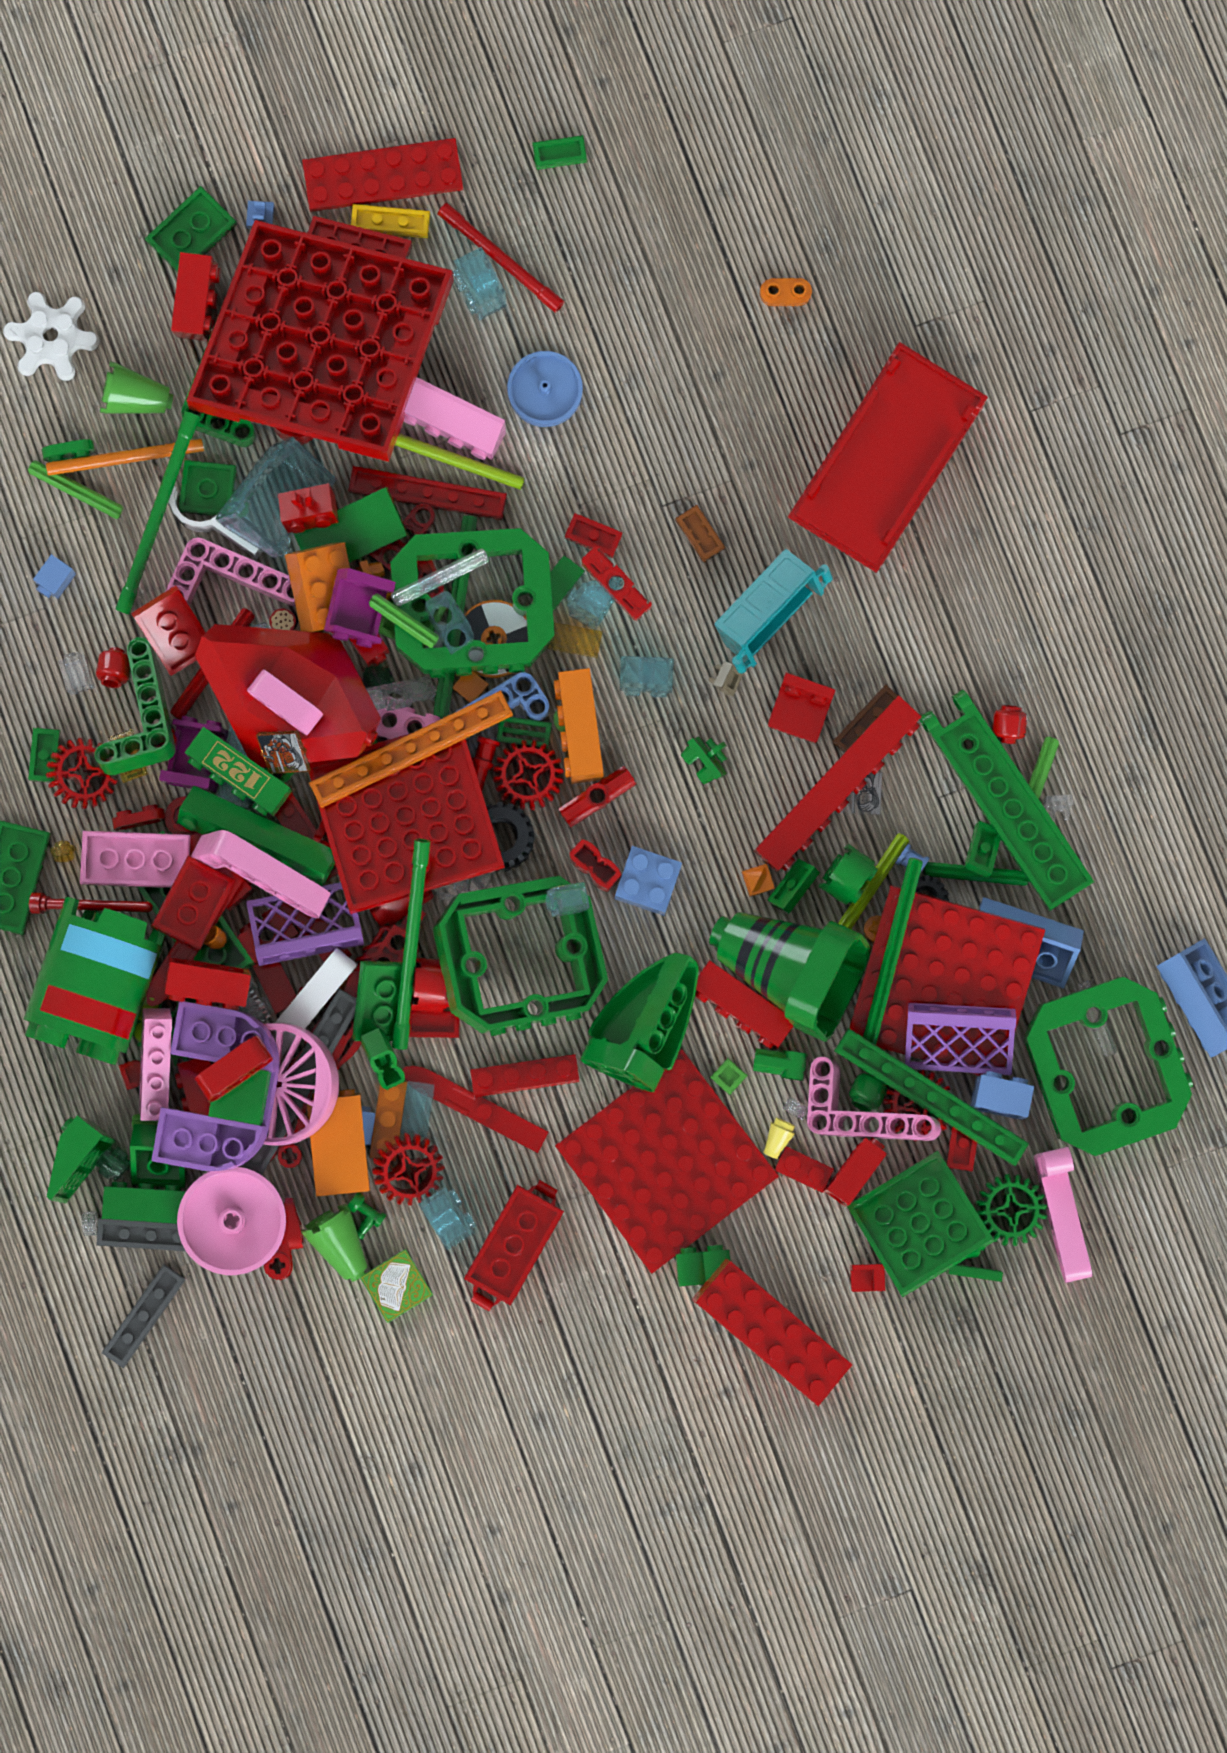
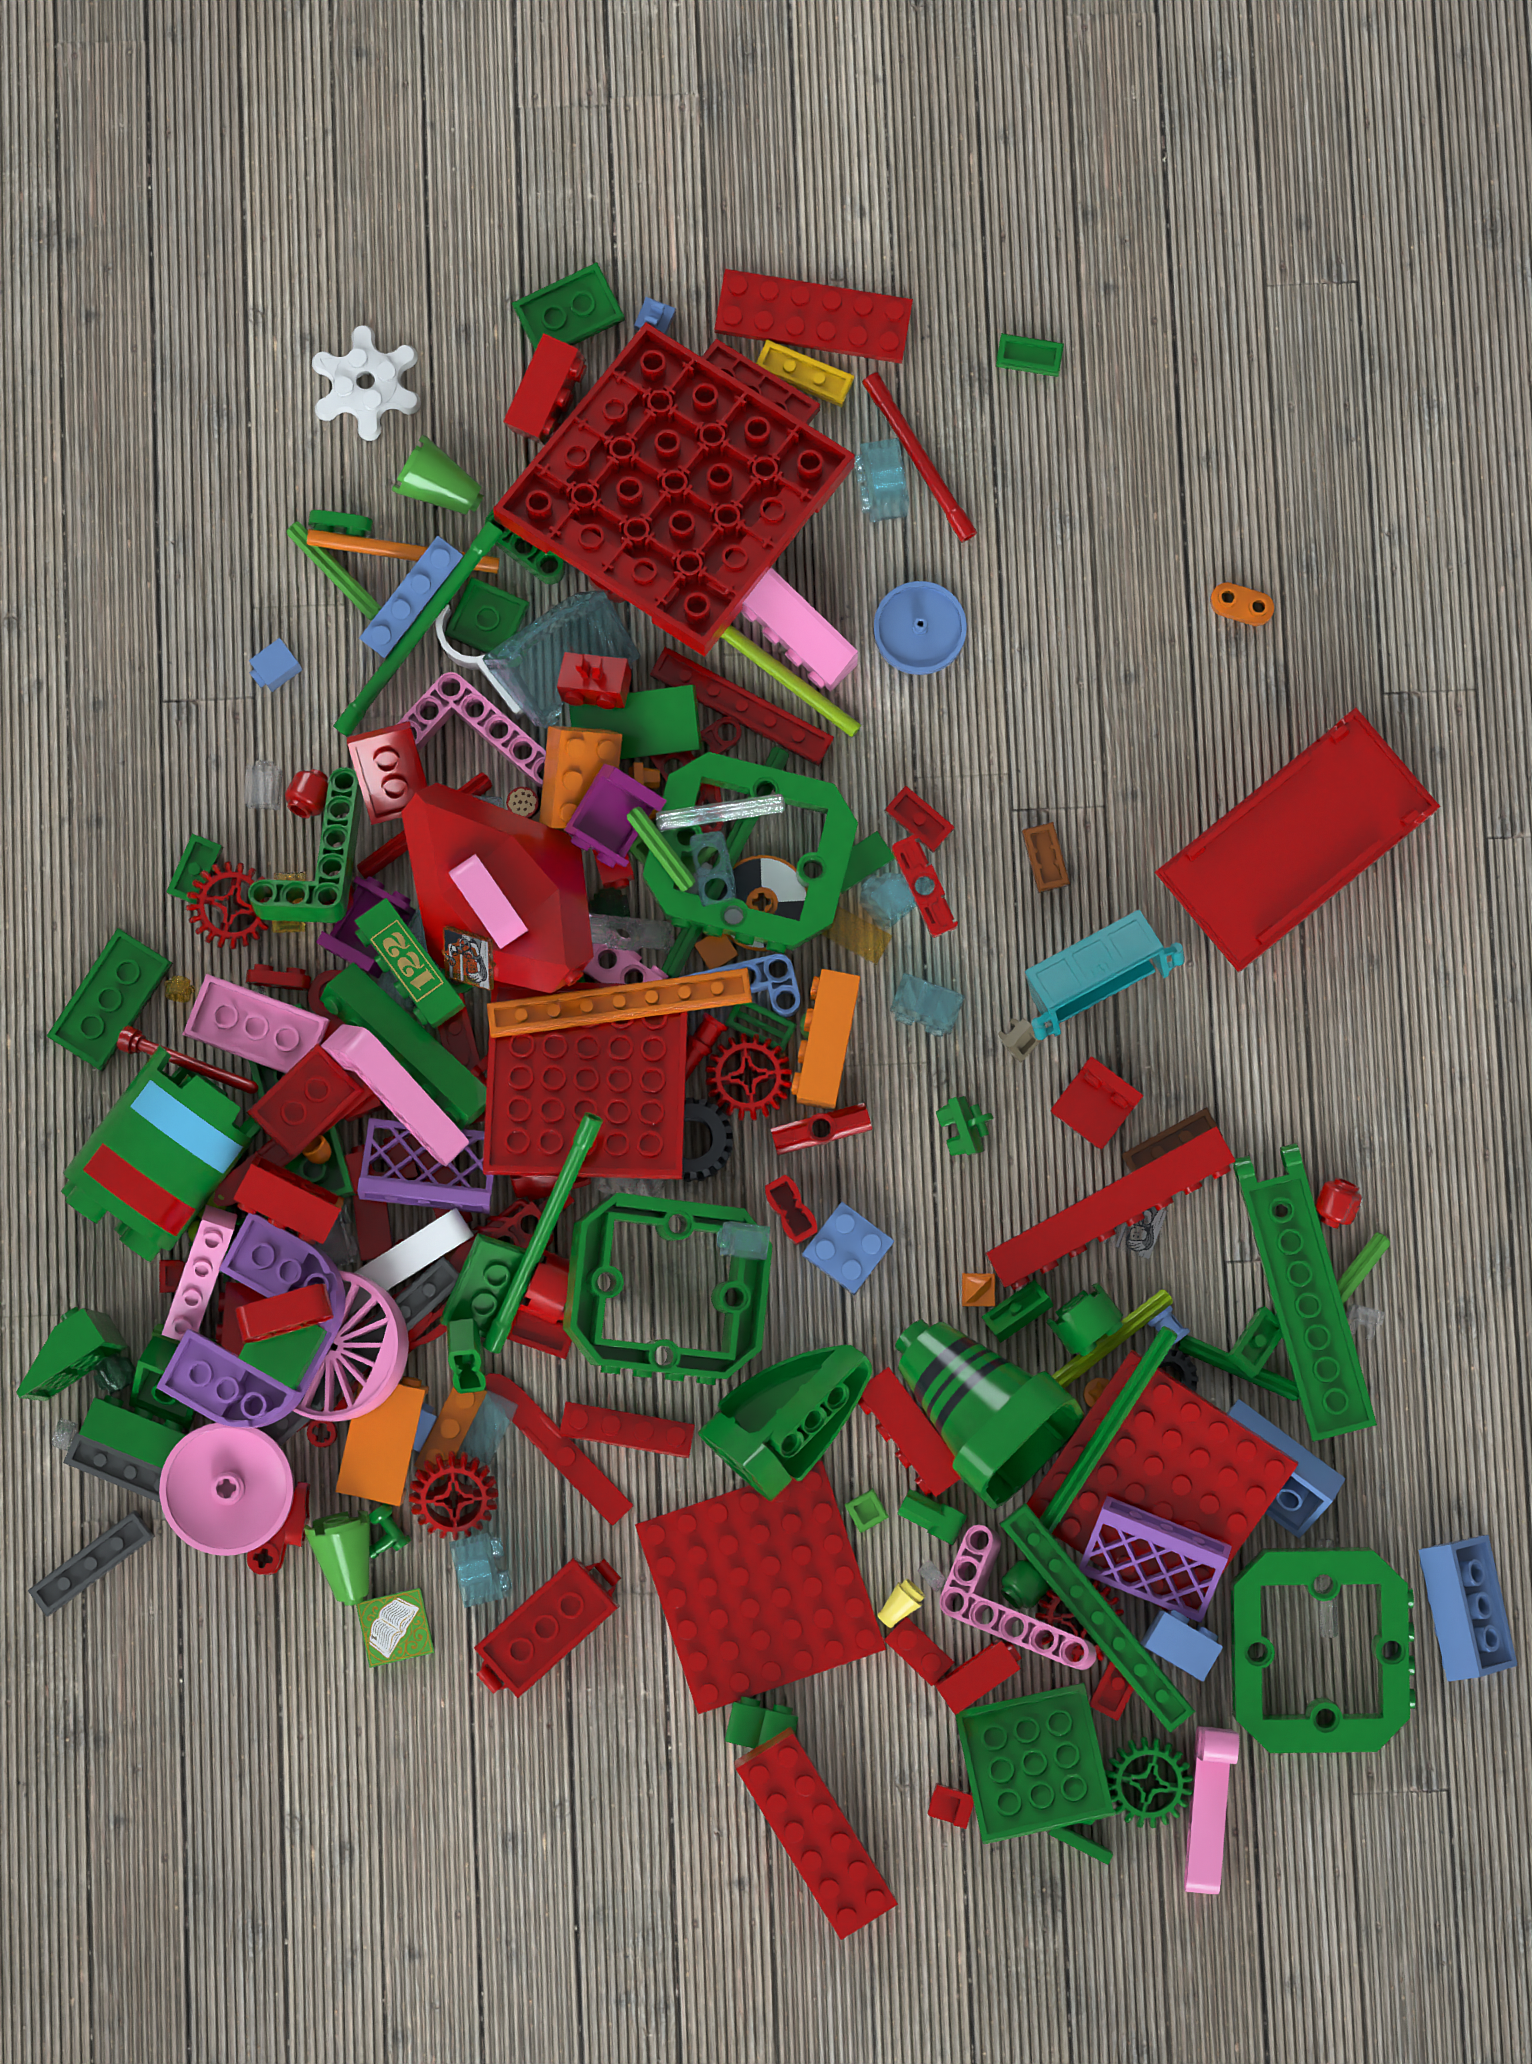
camera: 30 degrees right, 0 degrees up
none -> medium blue brick [359,536,464,658]

